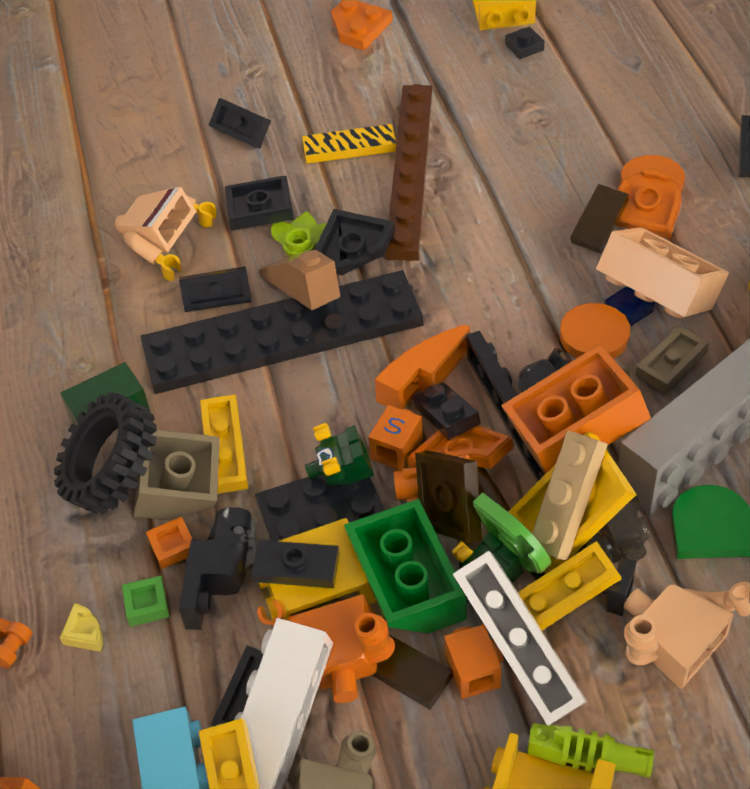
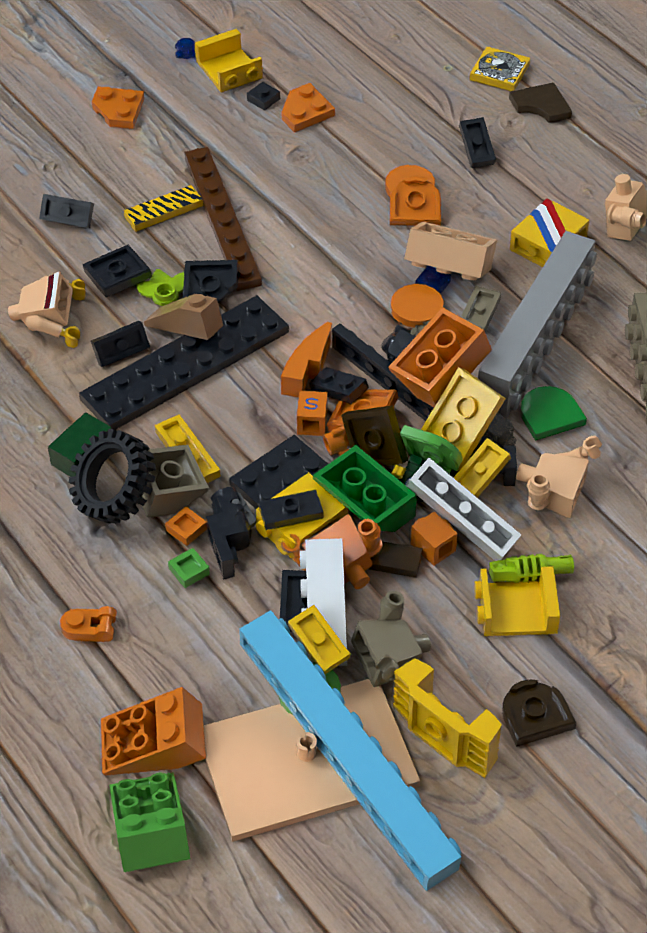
camera: 25 degrees left, 0 degrees up
light yellow tile [60,603,103,652] -> none
dark green piece [305,423,374,485] -> none
tan plate [532,430,608,561] -> none
dark brown tile [570,184,629,253] -> none
none -> orange plate [282,83,335,133]

